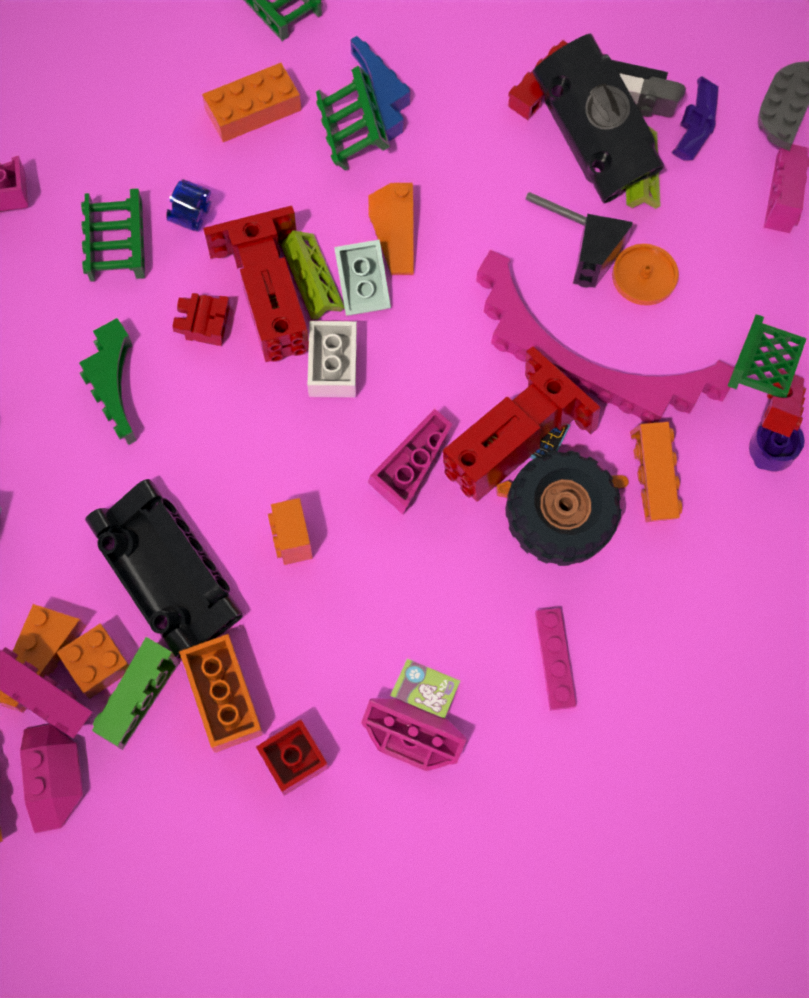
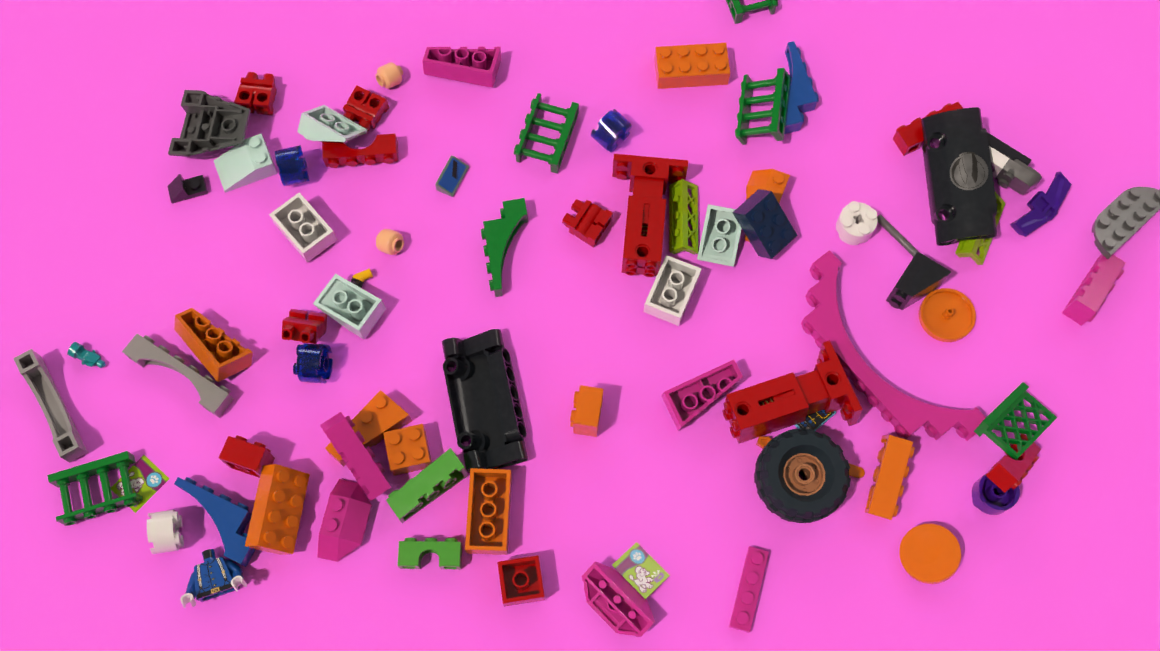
camera: 25 degrees right, 0 degrees up
none -> bright green arch [398,538,462,570]
none -> slope [435,155,469,197]
none -> dark blue brick [732,189,797,259]
none -> white brick [835,201,878,245]
none -> orange piece [899,524,961,584]

